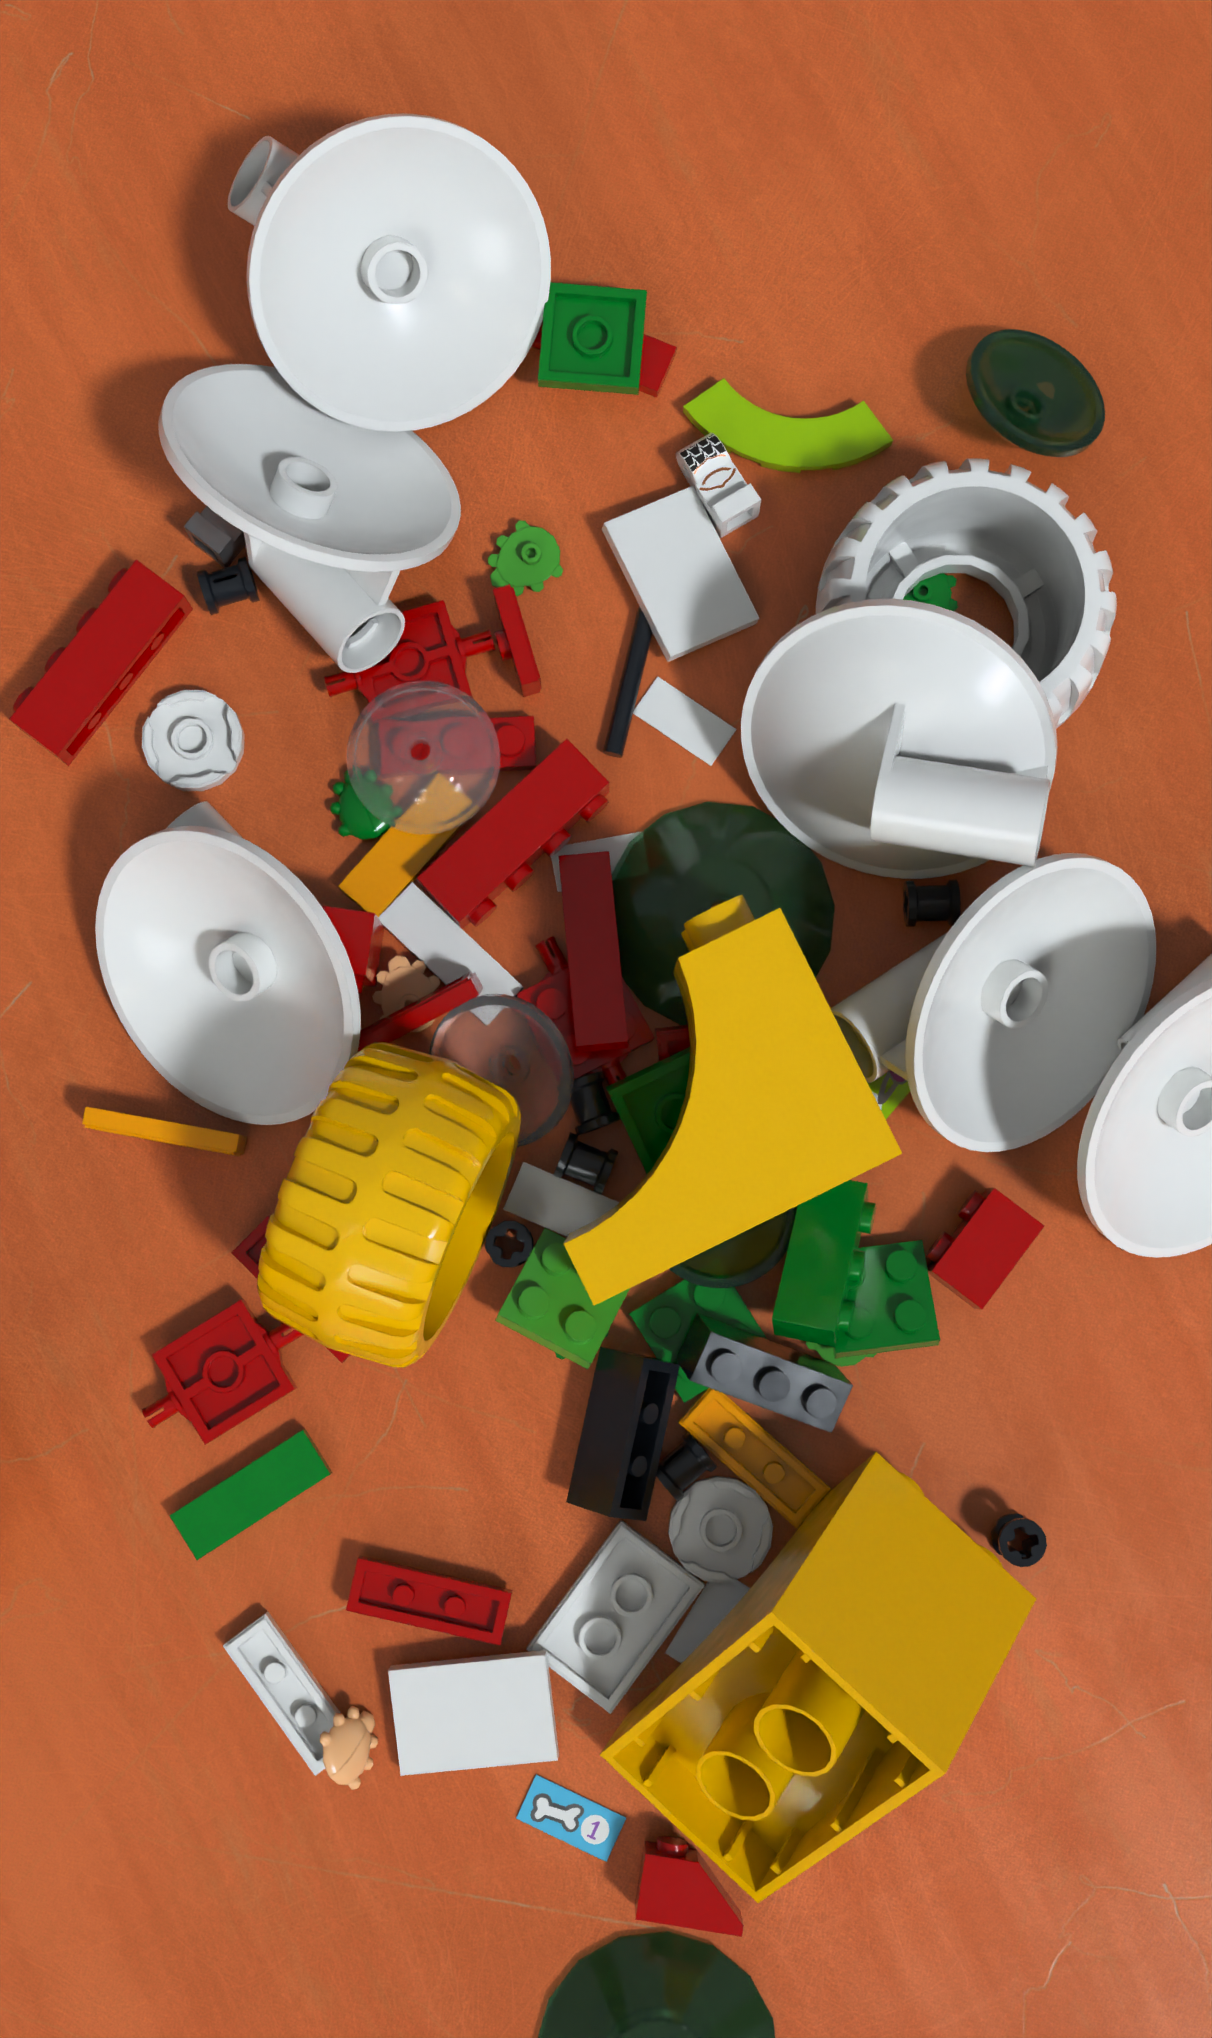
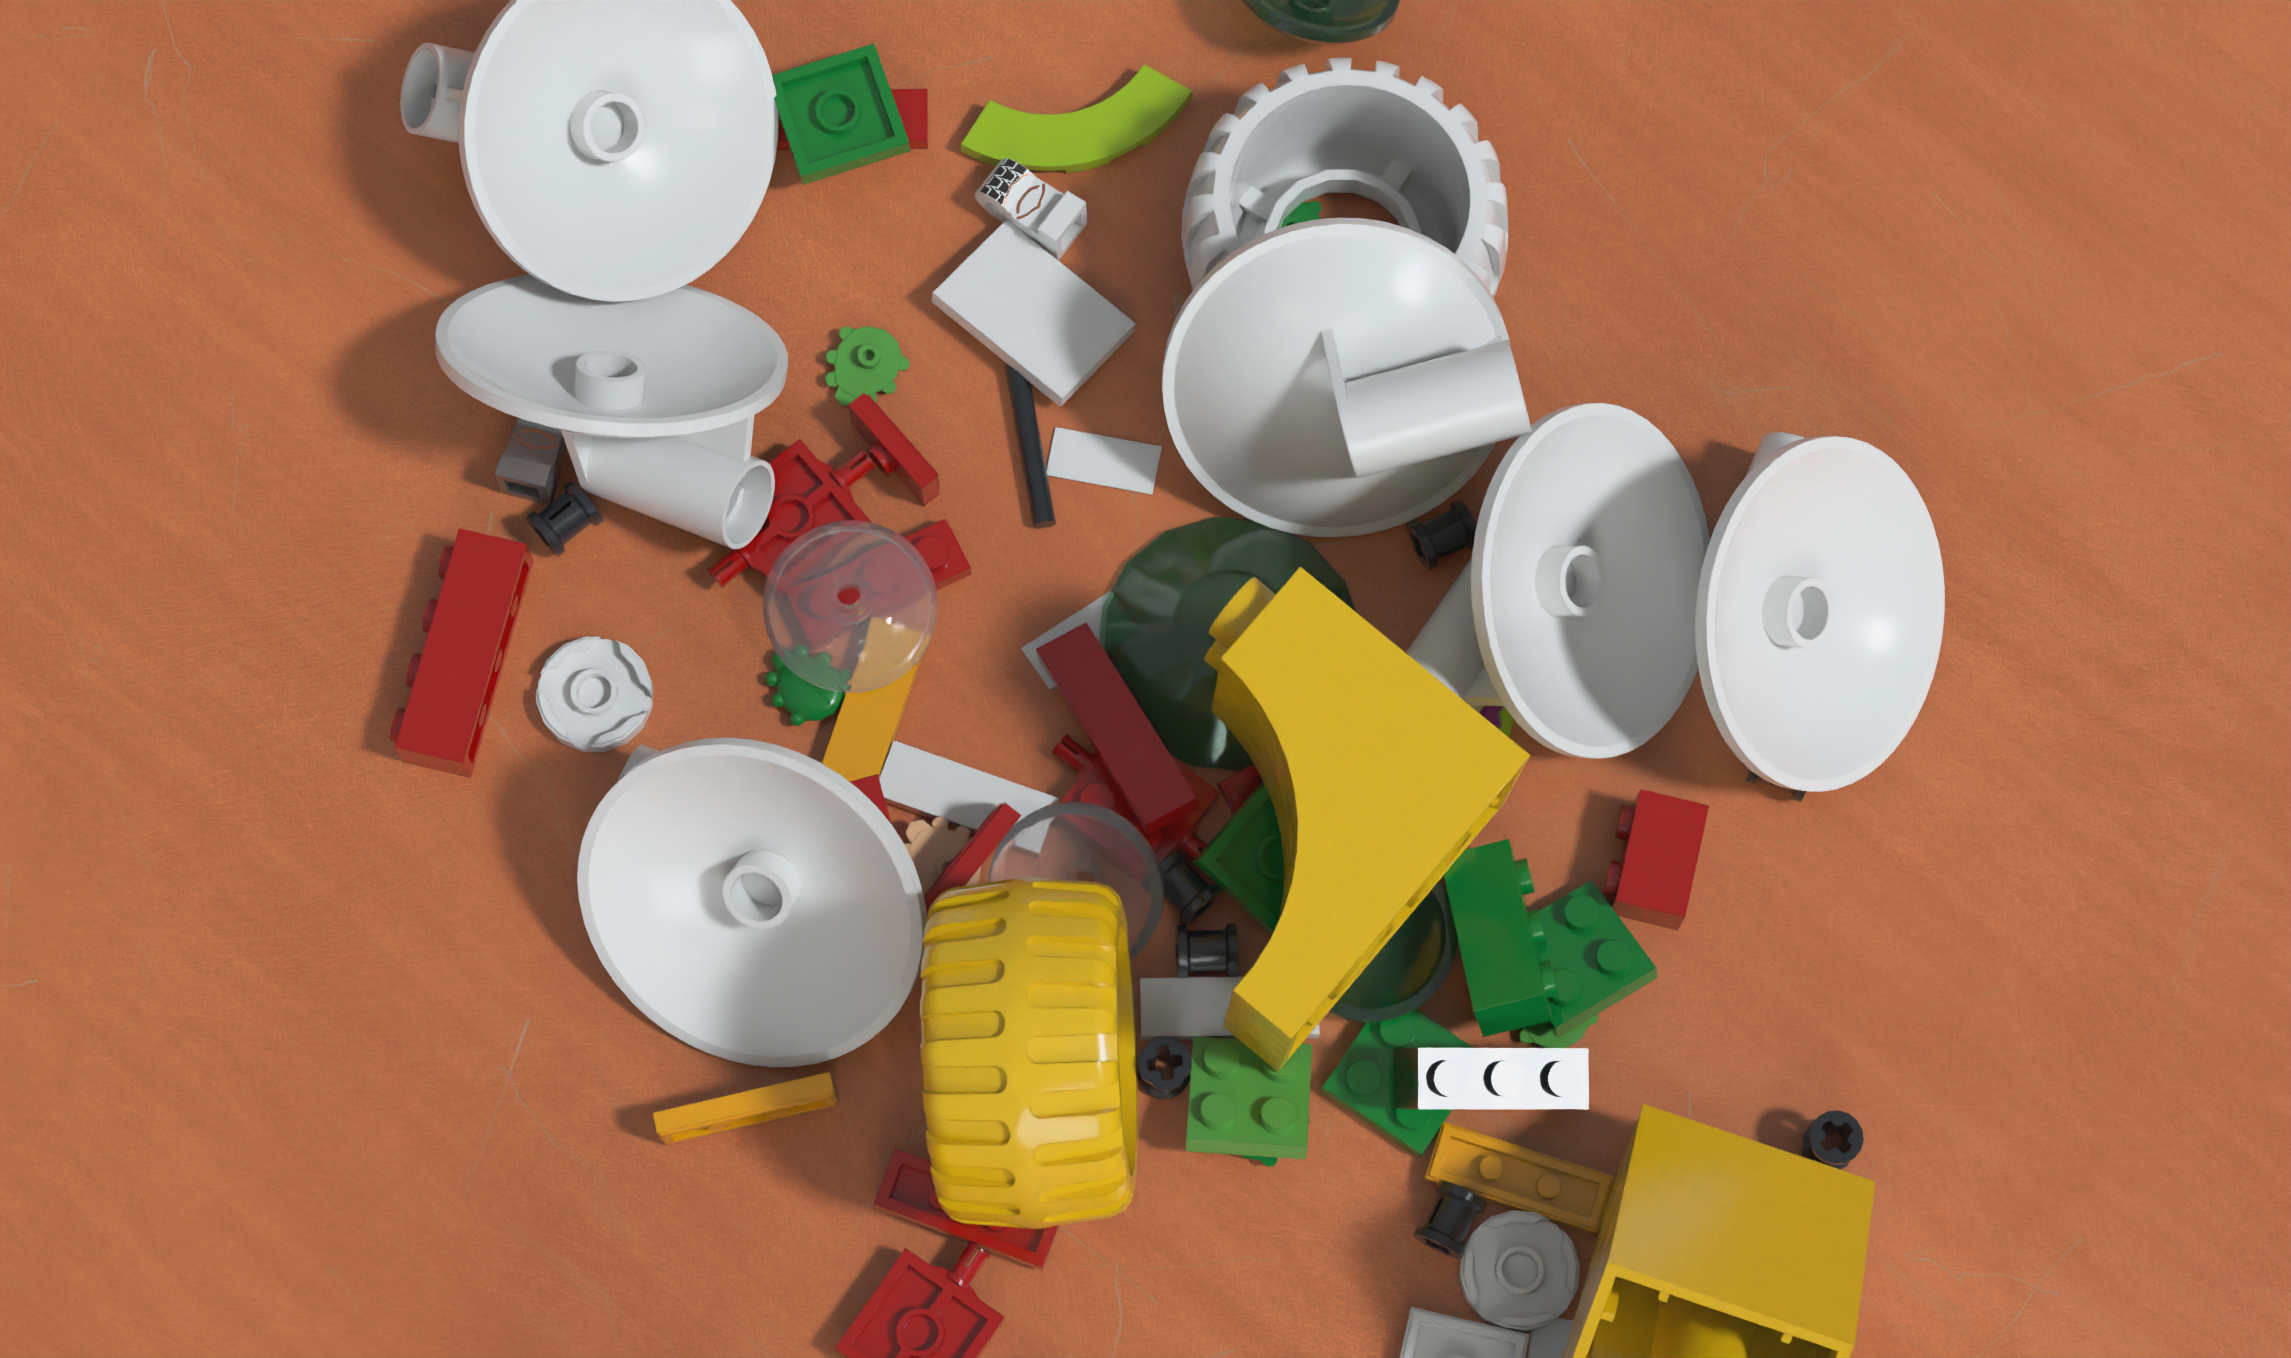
camera: 25 degrees left, 10 degrees down
red brick [417,739,609,929] -> none
black brick [566,1347,680,1521] -> none

